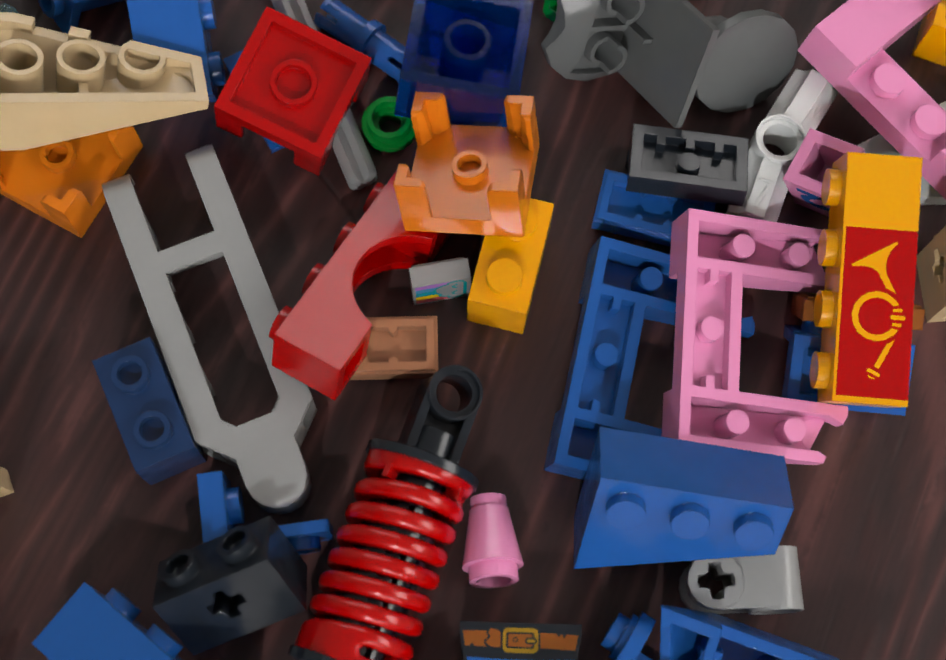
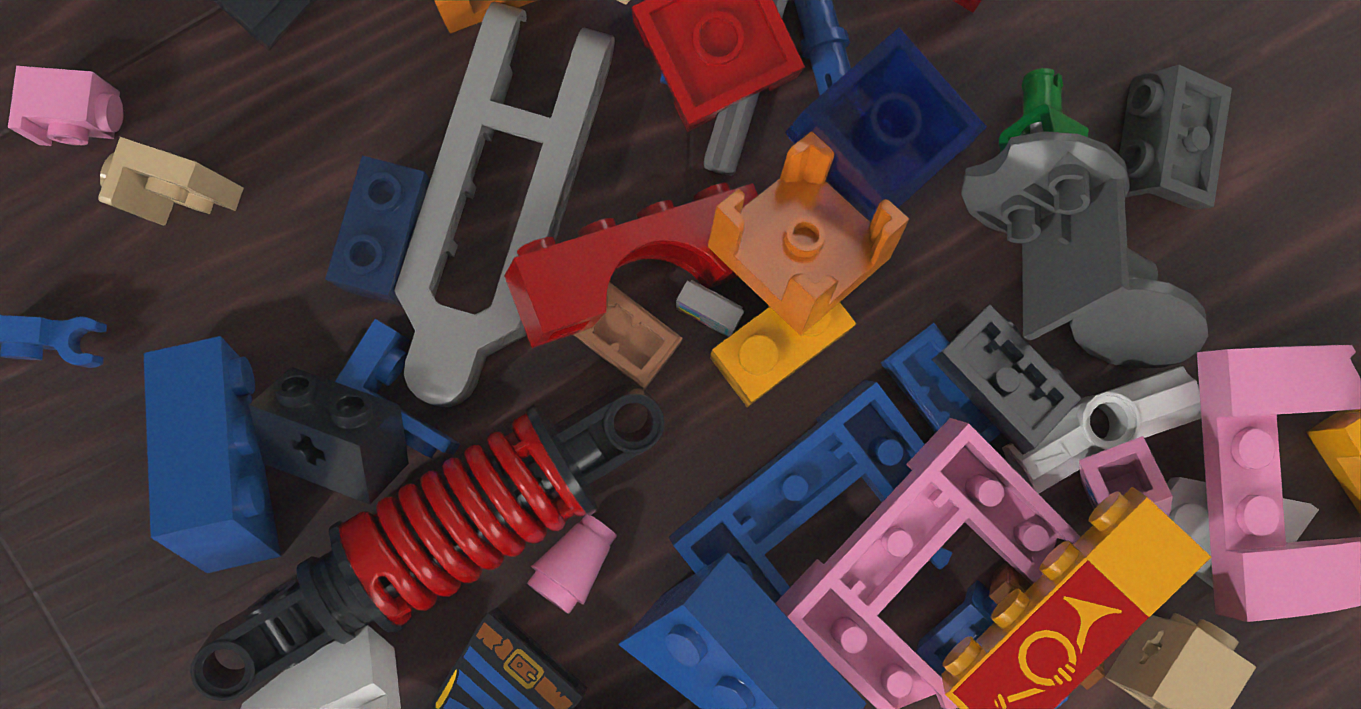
camera: 40 degrees right, 10 degrees up
green plate [362,96,415,152] -> none

